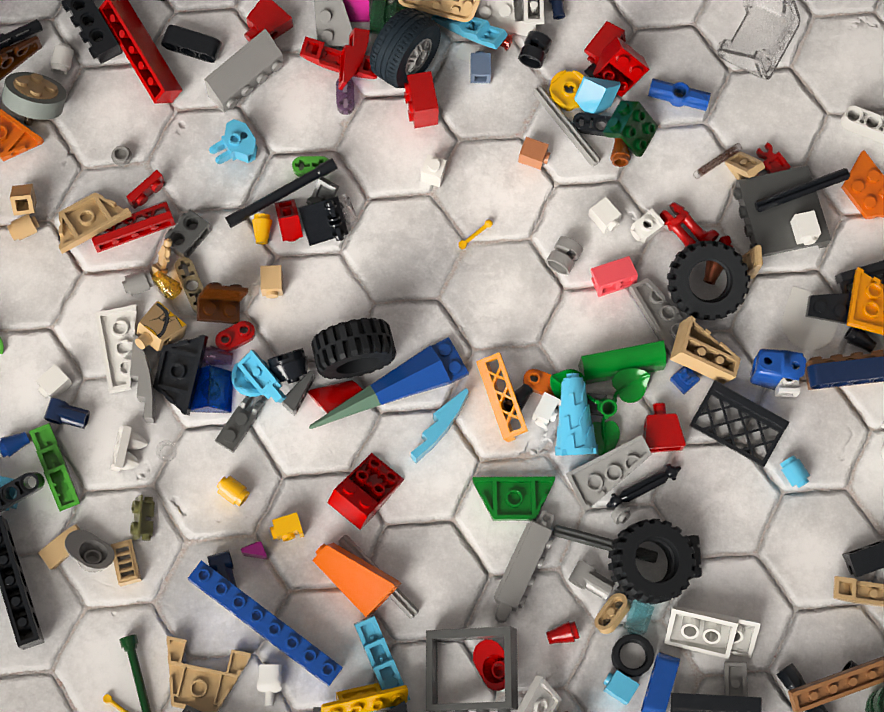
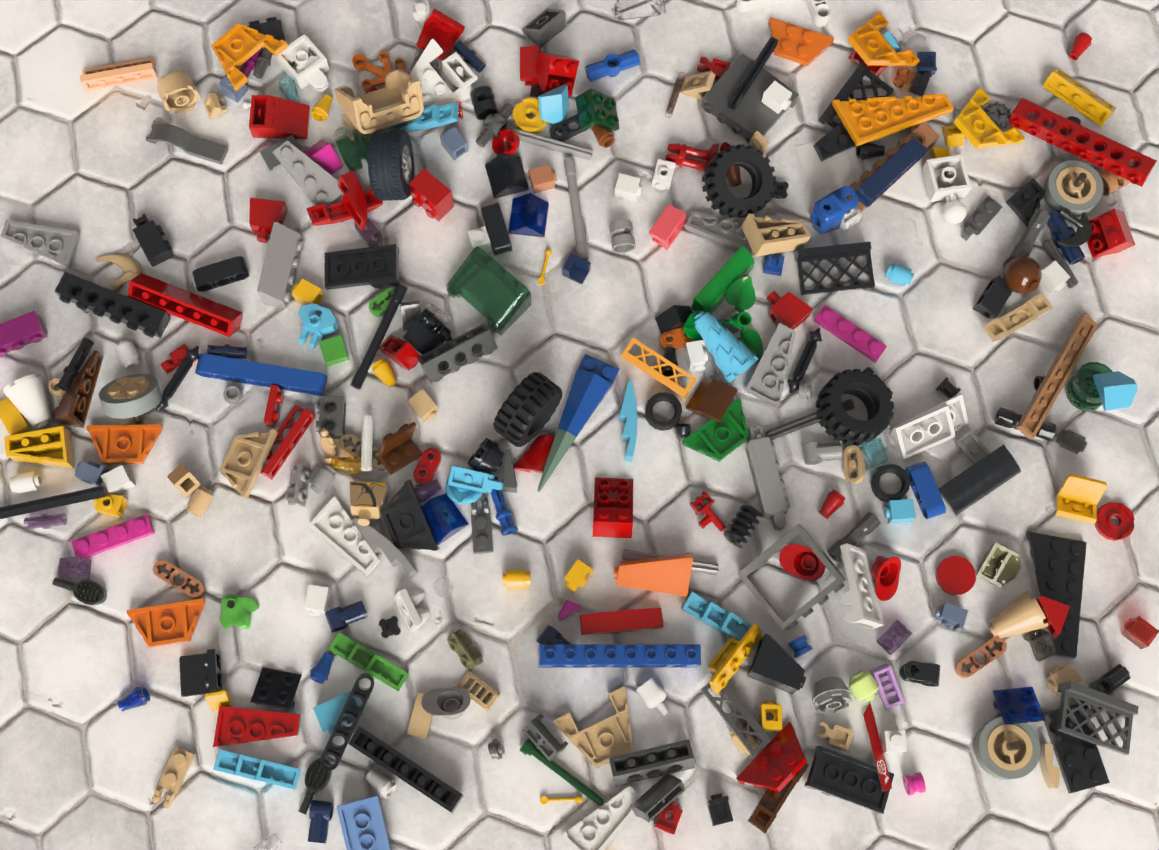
camera: 35 degrees left, 0 degrees up
none -> black wheel [156,346,200,412]
none -> red plate [160,343,197,374]
none -> blue beam [195,354,328,396]
none -> dark blue pin [207,344,247,359]
none -> light grey hinge [287,464,310,507]
none -> yellow brick [292,278,324,305]
none -> bright green piece [319,335,349,367]
none -> black hinge [325,244,400,290]
none -> white axle [361,415,373,472]
none -> black plate [379,616,401,638]
none -> dark grey brick [417,323,498,383]
none -> clear green windscreen [446,246,532,335]
none -> dark grey axle [476,103,514,147]
none -> black beam [481,203,512,256]
none -> black slope [485,153,529,199]
none -> dark grey plate [488,739,505,760]
none -> blue pin [491,476,518,536]
none -> red hair [492,129,520,155]
none -> clear blue slope [508,193,549,238]
none -> dark grey slope [522,9,566,48]
none -> dark grey hinge [523,714,568,762]
none -> dark blue panel [562,253,591,284]
none -> light grey piece [564,158,589,261]
none -> red slope [579,608,663,635]
none -> black tyre [645,392,682,431]
none -> black slope [655,305,693,335]
none -> black hinge [675,423,691,438]
none -> reddish brown slope [686,377,738,423]
none -> red arm [689,491,726,532]
none -> black piece [723,505,764,548]
none -> black plate [770,181,789,199]
none -> dark pink plate [813,304,887,363]
none -> dark grey axle [827,512,881,563]
none -> black bush [935,377,961,399]

